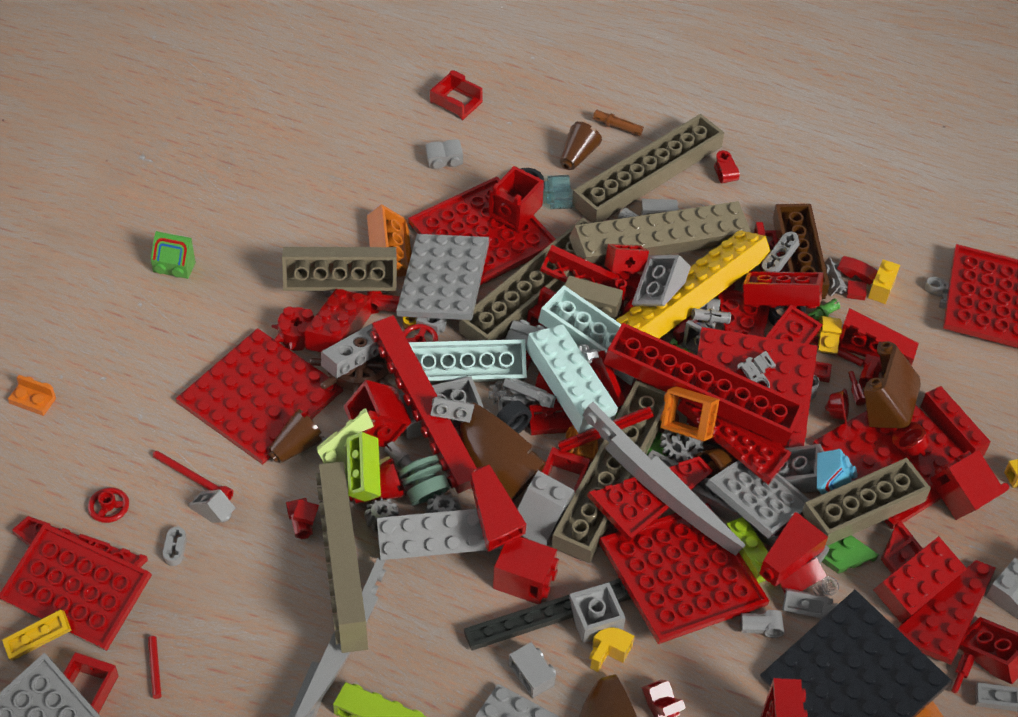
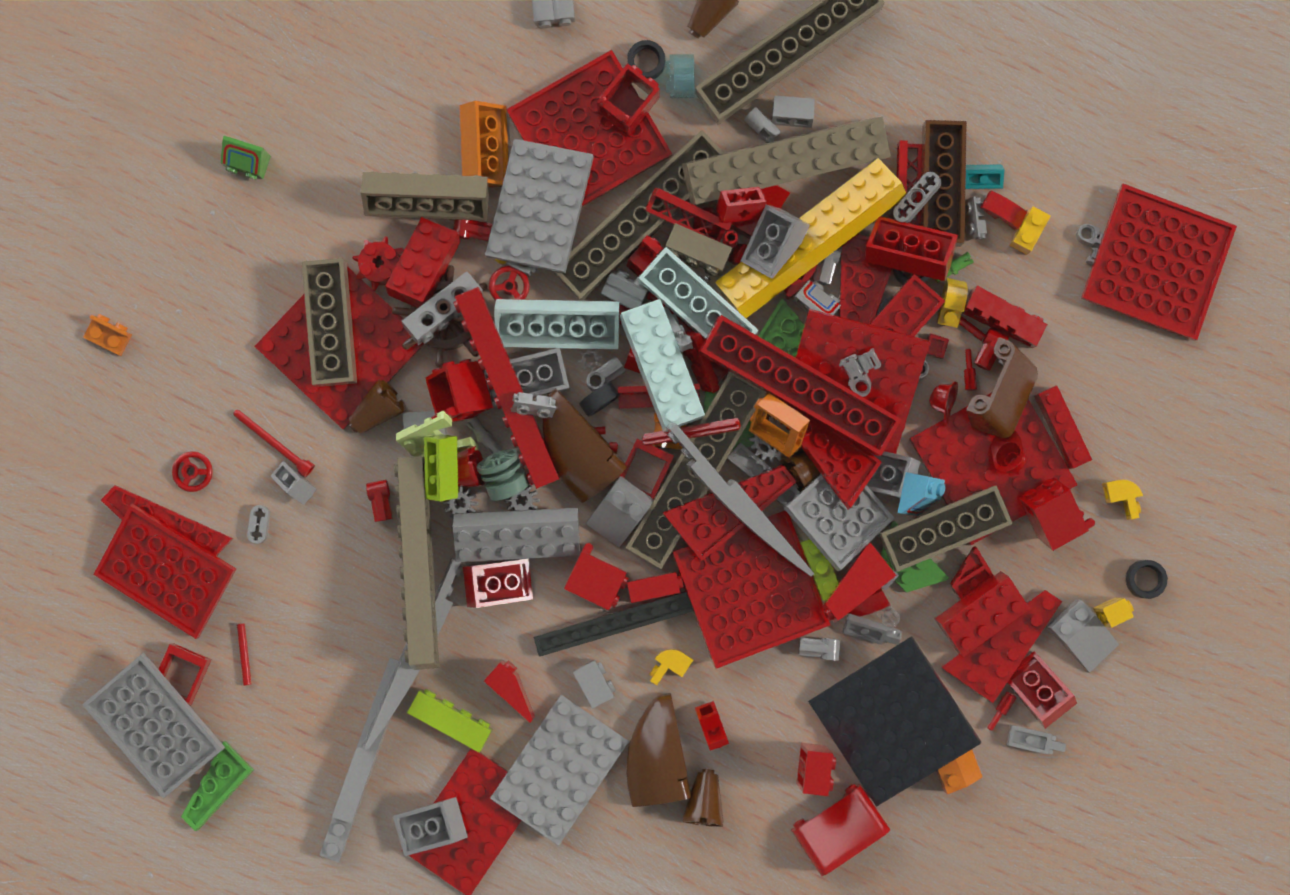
camera: 10 degrees right, 35 degrees up
yellow plate [2,610,72,661] -> none
red tile [293,499,319,526] -> none
red slope [470,464,527,552] -> none
light grey hinge [503,378,557,408] -> none
light grey slope [569,582,625,643] -> none
light grey pin [691,308,731,324] -> none
red piece [714,150,740,184] -> none
red tile [846,280,867,301] -> none
none -> dark tan brick [302,258,357,387]
none -> red slope [462,559,533,608]
none -> red slope [484,660,535,723]
none -> red window [627,572,683,603]
none -> teal slope [965,164,1005,189]

